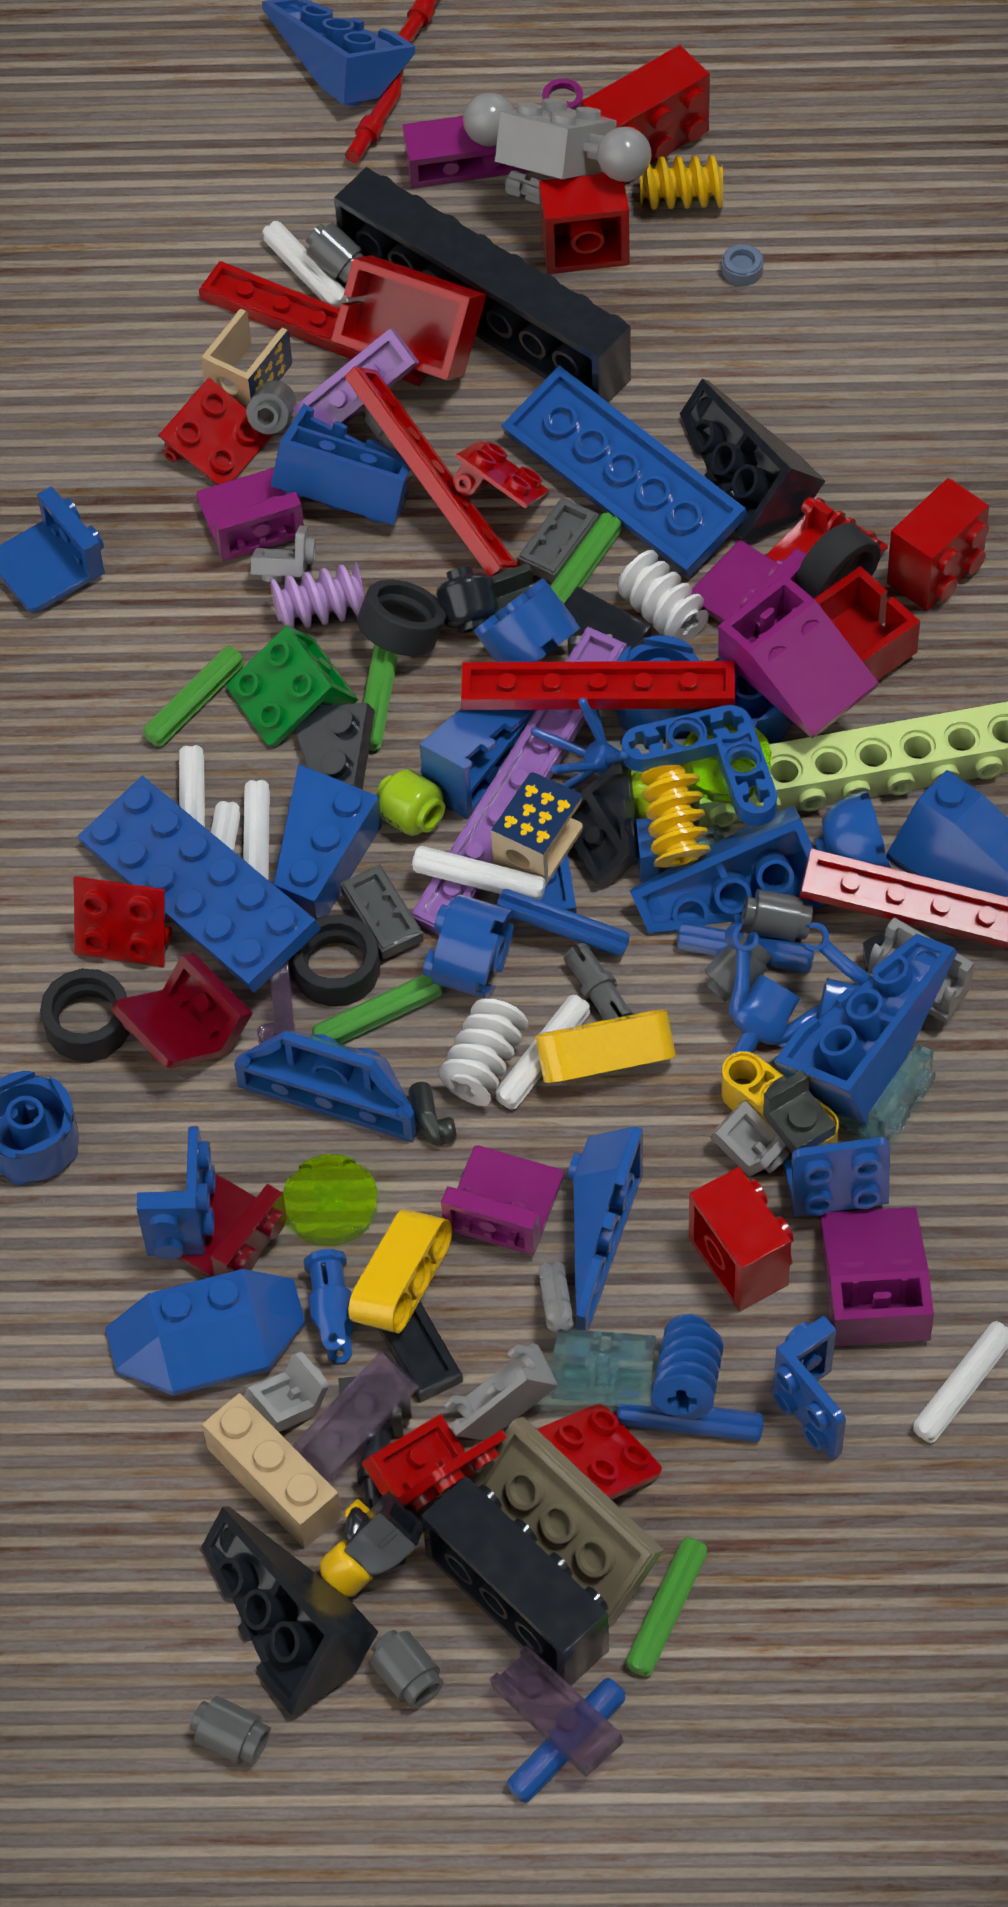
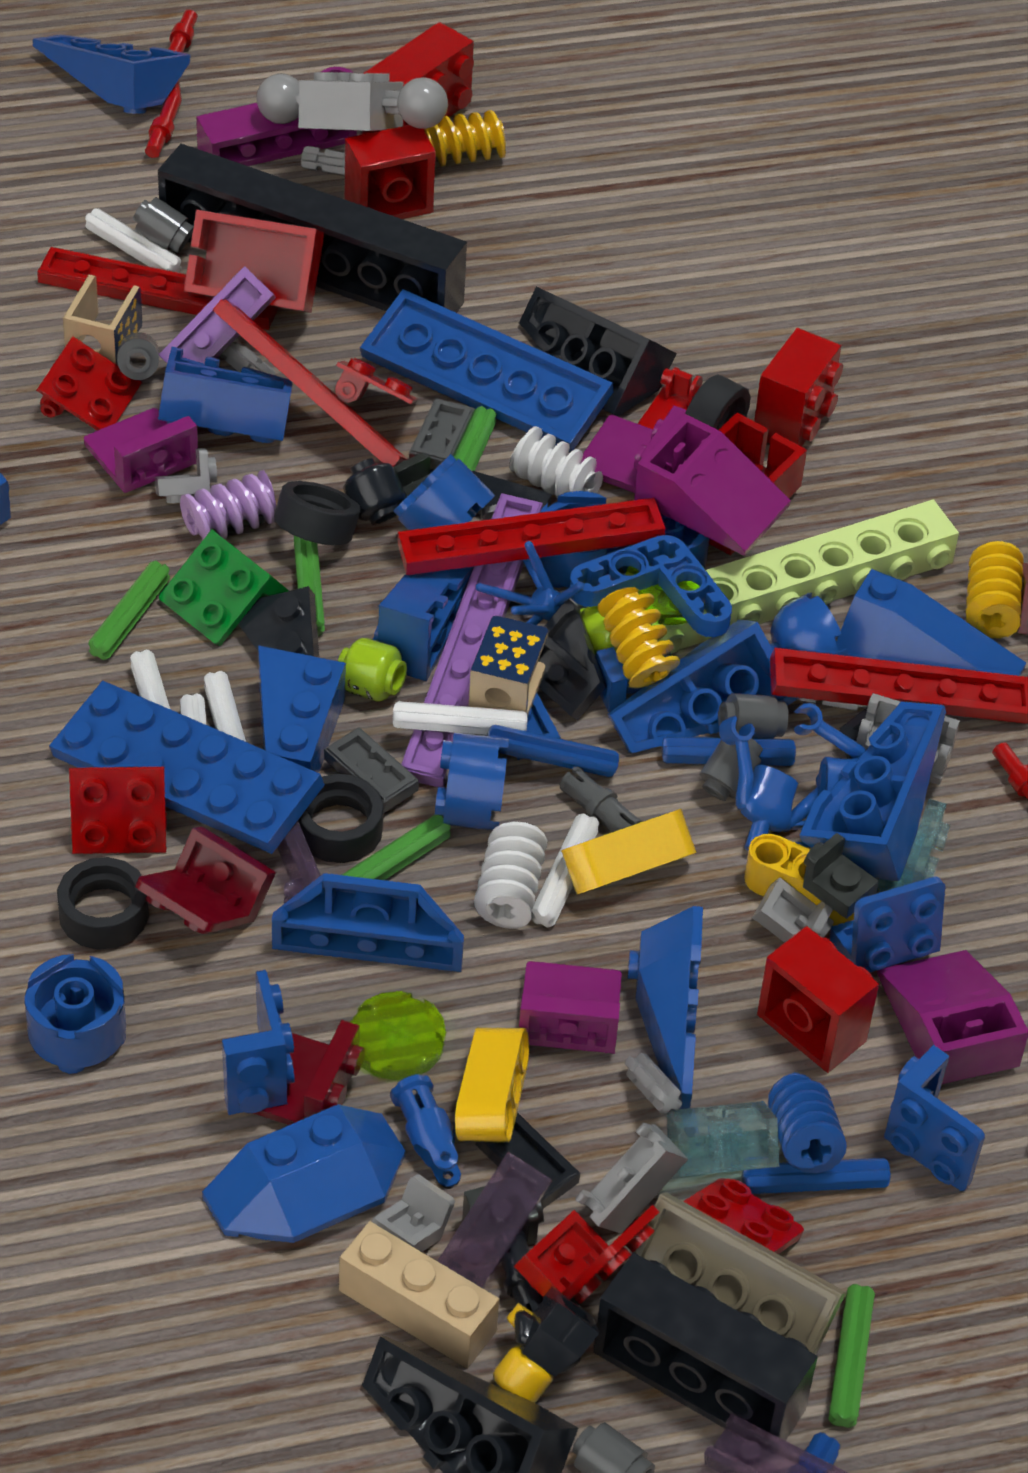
camera: 20 degrees left, 10 degrees down
pearl dark grey arm [408,1082,457,1146] -> none
sand blue tile [721,244,763,286] -> none

